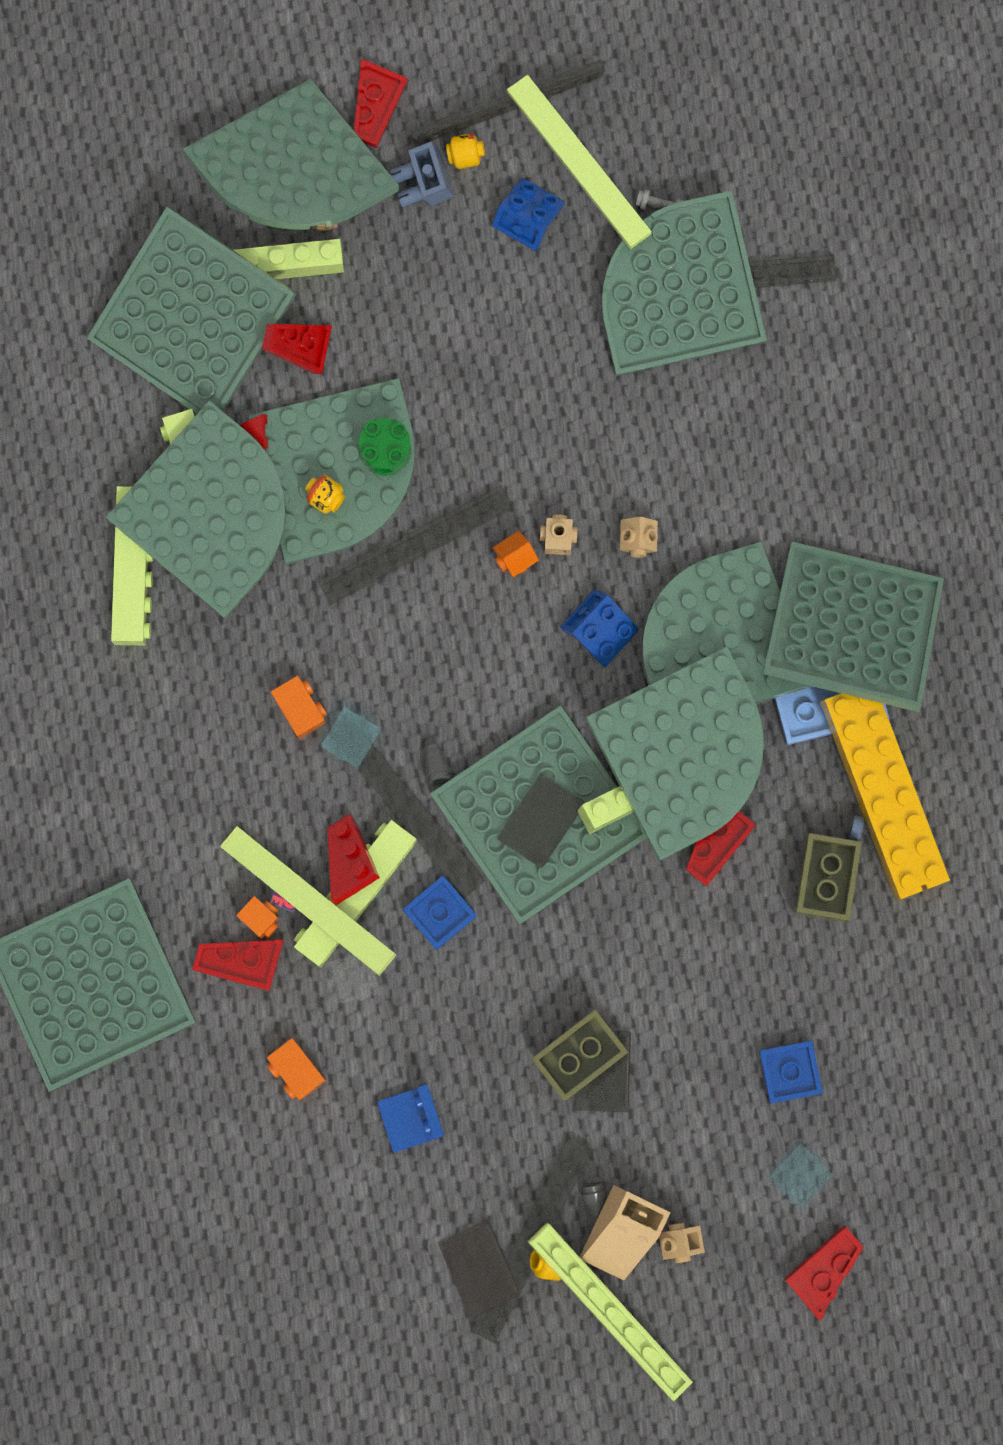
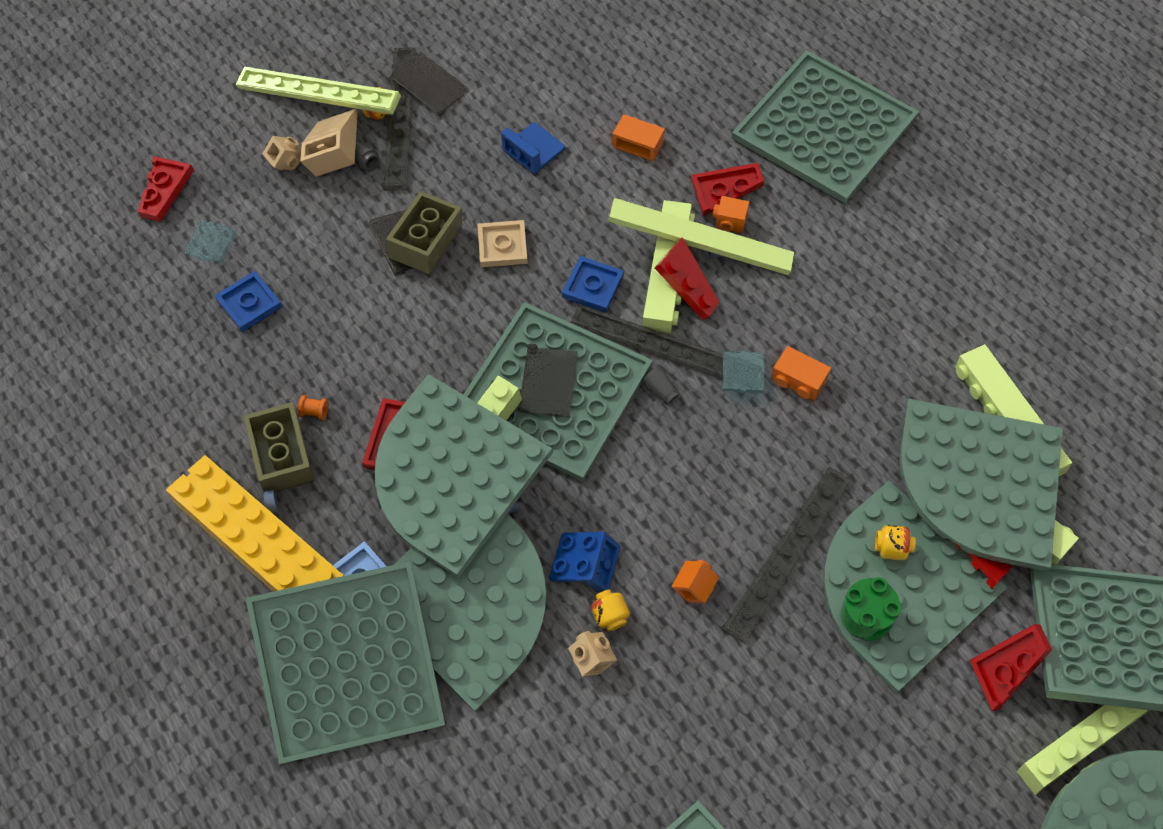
camera: 155 degrees right, 20 degrees down
tan brick [540,515,577,555] -> none
none -> orange bush [298,395,329,421]
none -> tan plate [478,220,528,267]
none -> yellow head [591,589,630,632]

